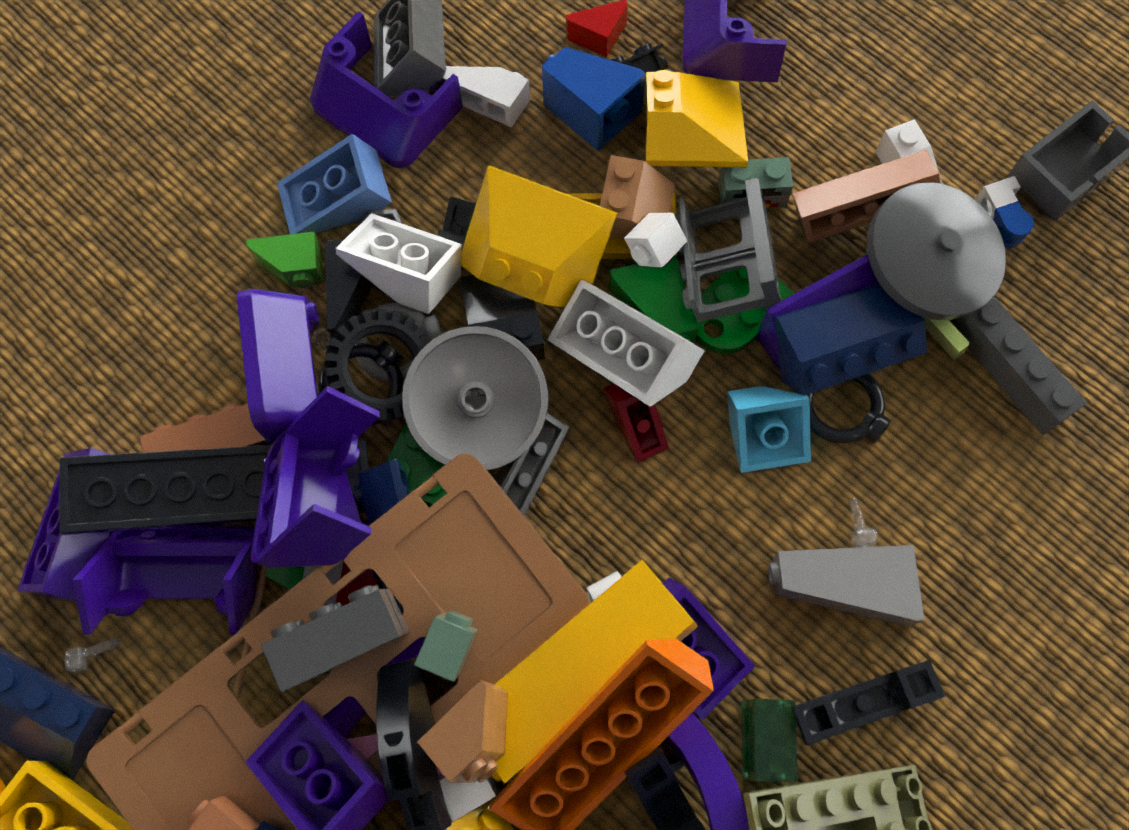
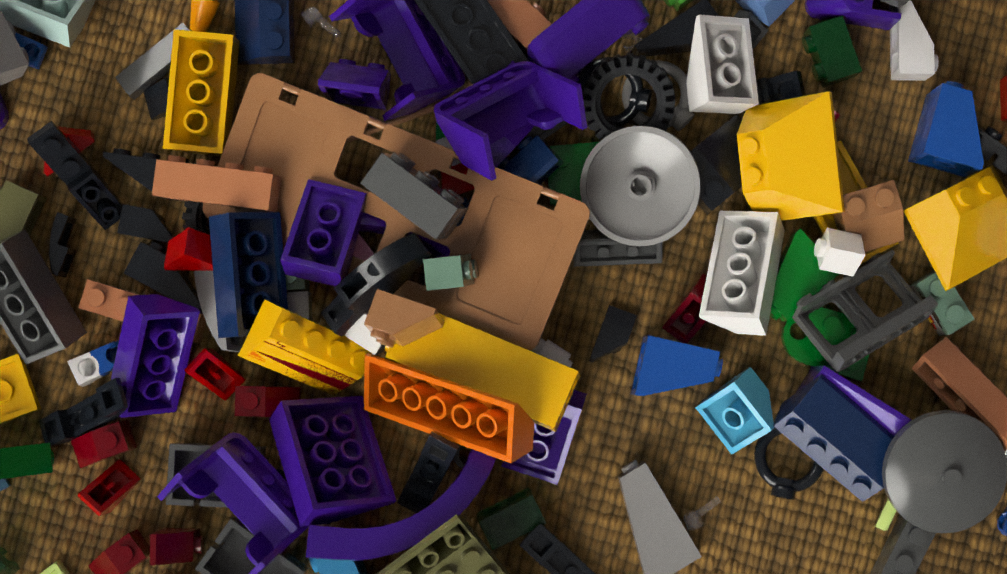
camera: 65 degrees right, 15 degrees up
none -> dark purple slope [318,59,391,110]
none -> black slope [589,305,637,362]
none -> blue slope [630,335,723,396]
none -> dark green brick [802,15,862,88]

